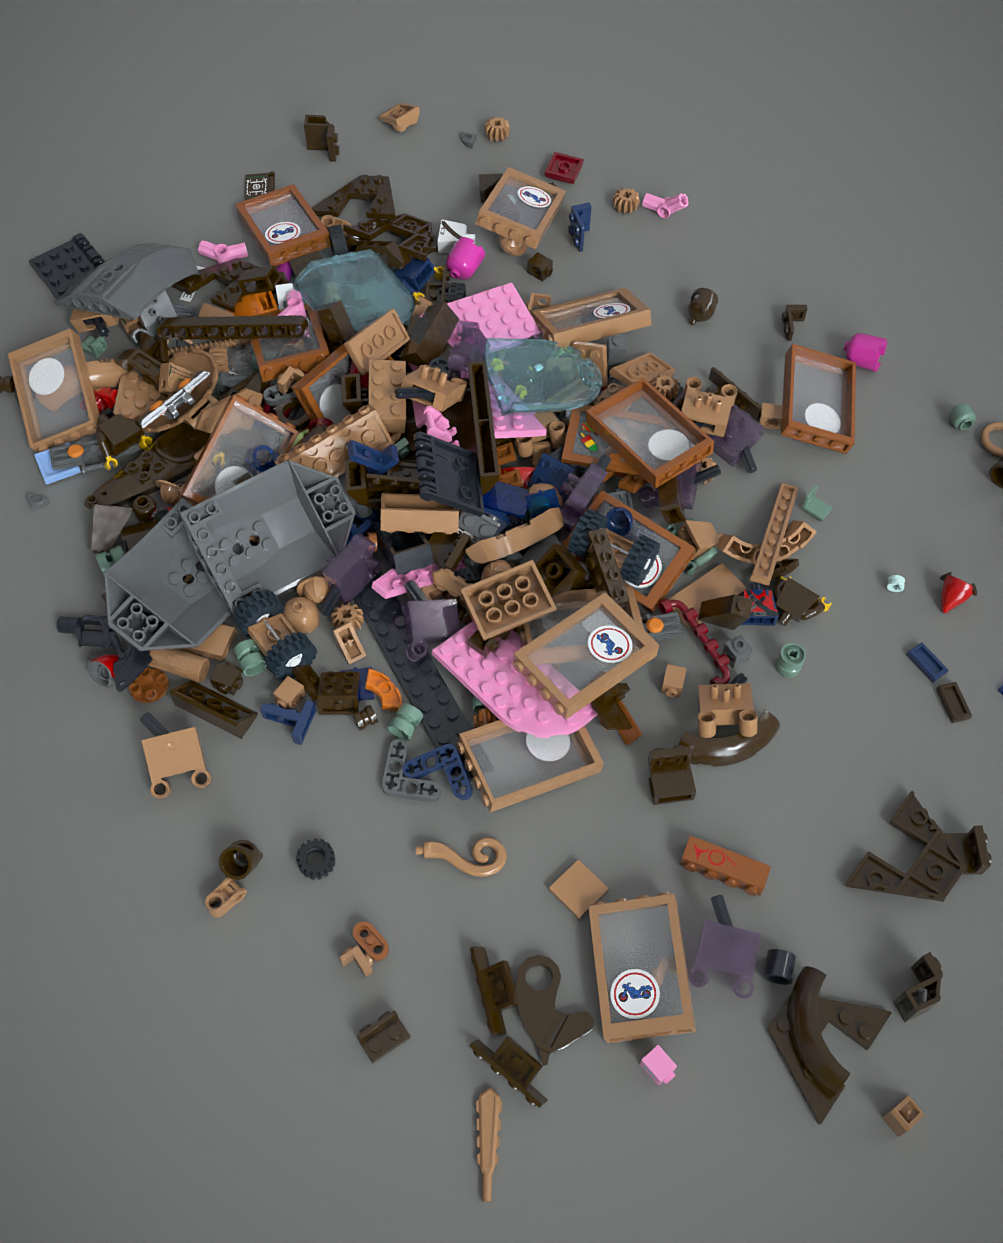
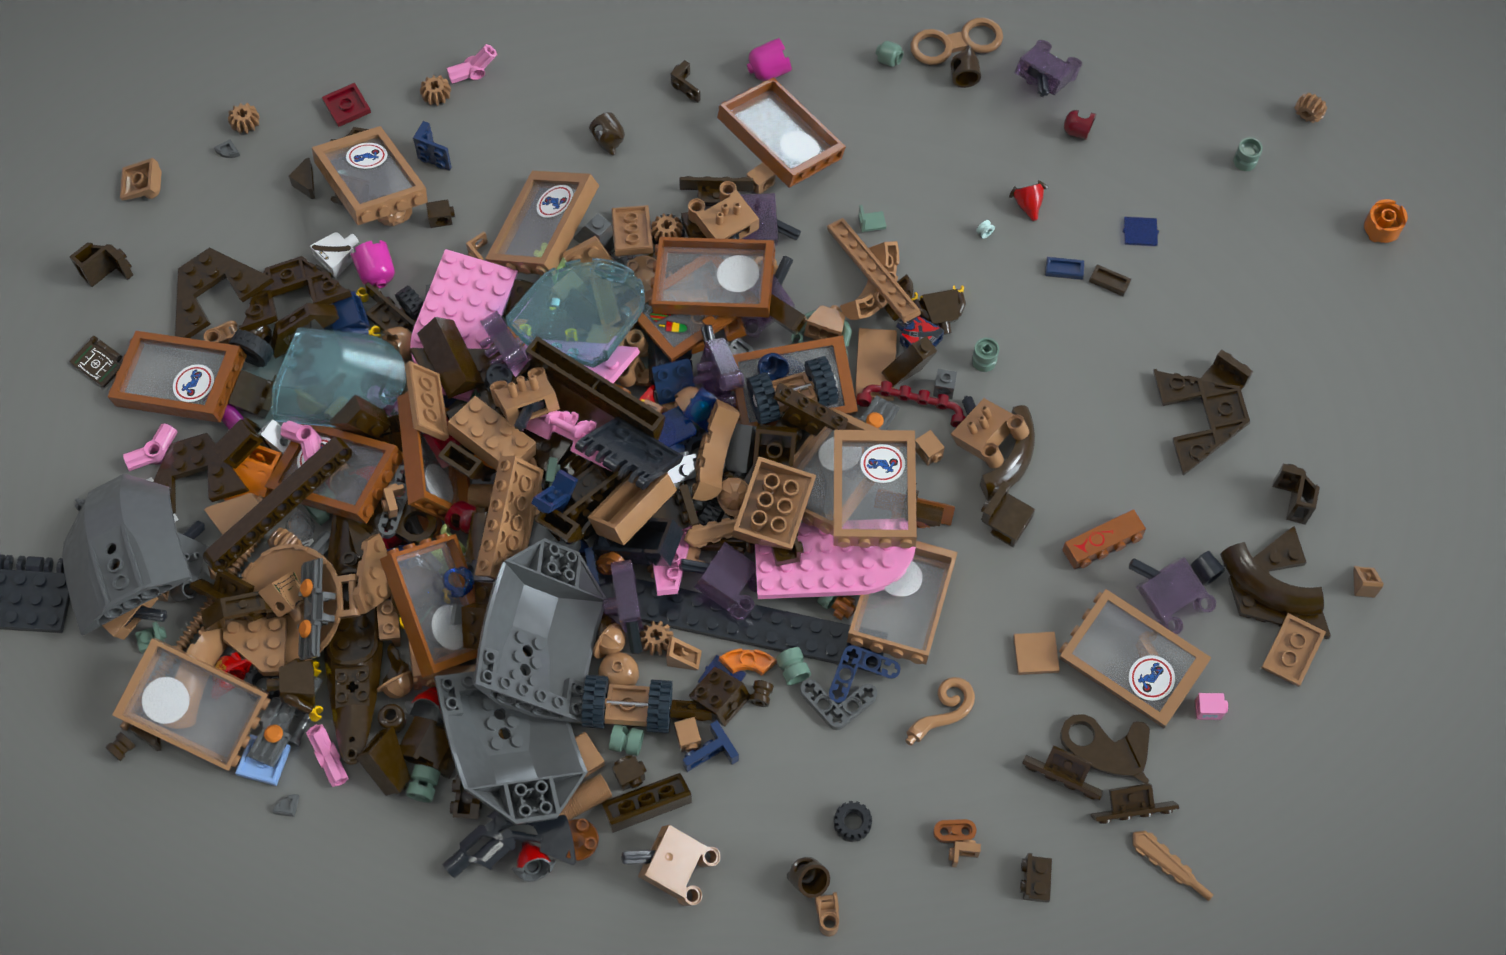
camera: 50 degrees left, 5 degrees up
none -> bright pink piece [306,724,349,787]
none -> medium nougat plate [1261,613,1326,687]

